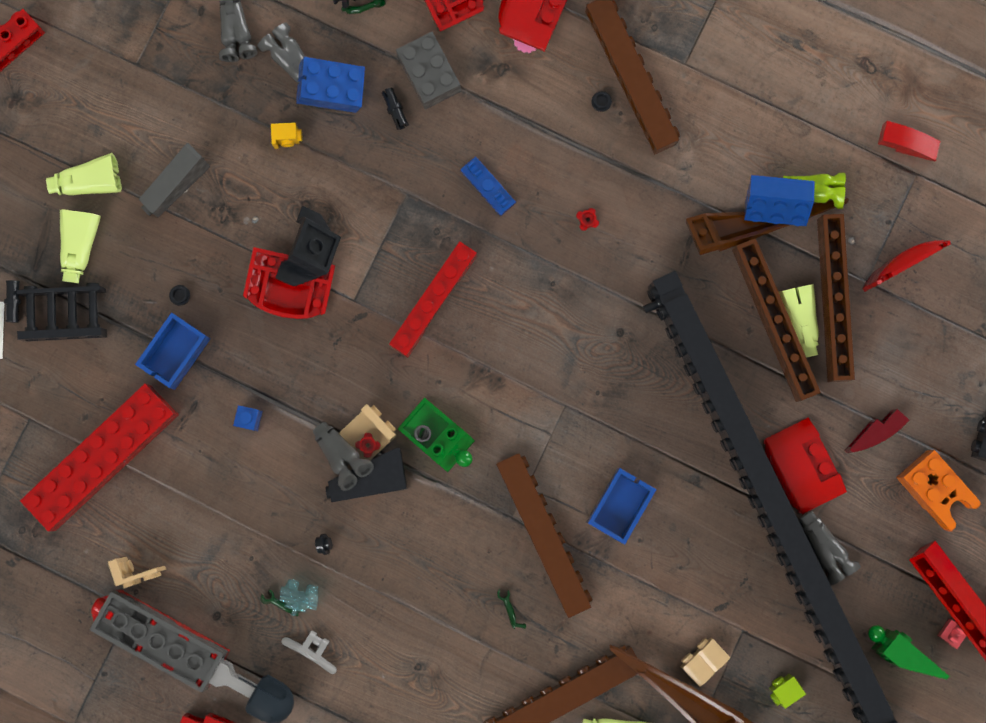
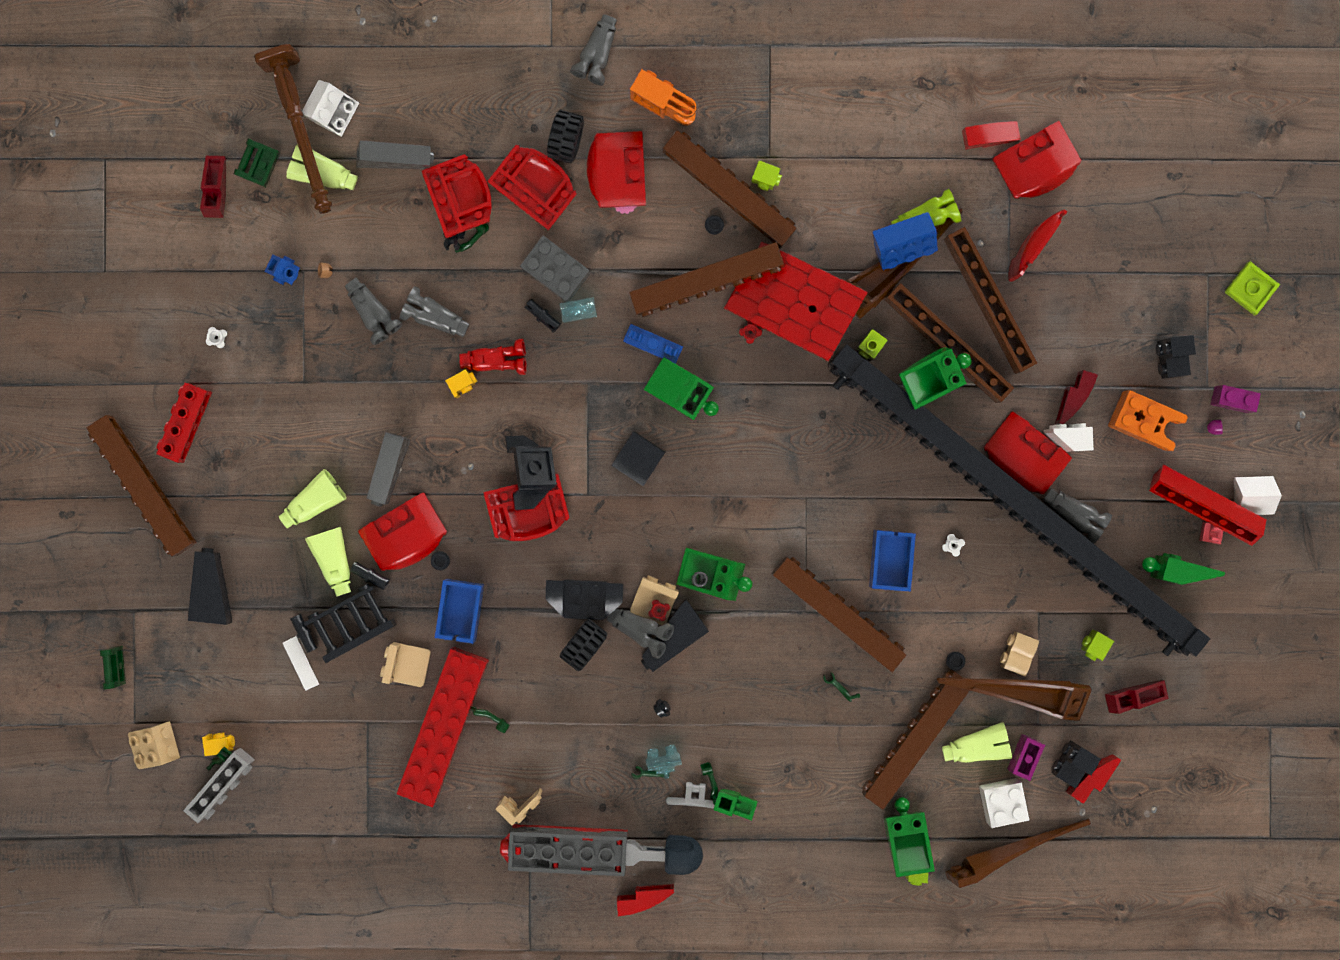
camera: 25 degrees left, 5 degrees up
blue brick [233,405,263,431] -> none
blue piece [296,57,365,113] -> none
red arch [389,241,477,358] -> none
yellowish green piece [779,284,819,358] -> none
none -> black pin [350,561,390,590]
none -> red slope [358,492,447,571]
none -> tan bracket [380,642,431,687]
none -> red piece [459,339,527,375]
none -> dark green piece [471,706,510,733]
none -> black piece [545,579,623,620]
none -> clear light blue hips [560,297,597,323]
none -> black tyre [560,619,608,671]
none -> black slope [611,431,665,486]
none -> reddish brown brick [629,242,784,317]
none -> green slope [643,357,719,420]
none -> dark green piece [700,762,718,805]
none -> green brick [713,789,758,821]
none -> red piece [724,241,868,361]
none -> lime brick [751,160,782,191]
none -> lime brick [857,329,888,360]
none -> green slope [899,347,972,410]
none -> white plate [942,534,965,556]
none -> black plate [946,651,966,671]
none -> red slope [992,121,1082,199]
none -> white slope [1043,423,1094,452]

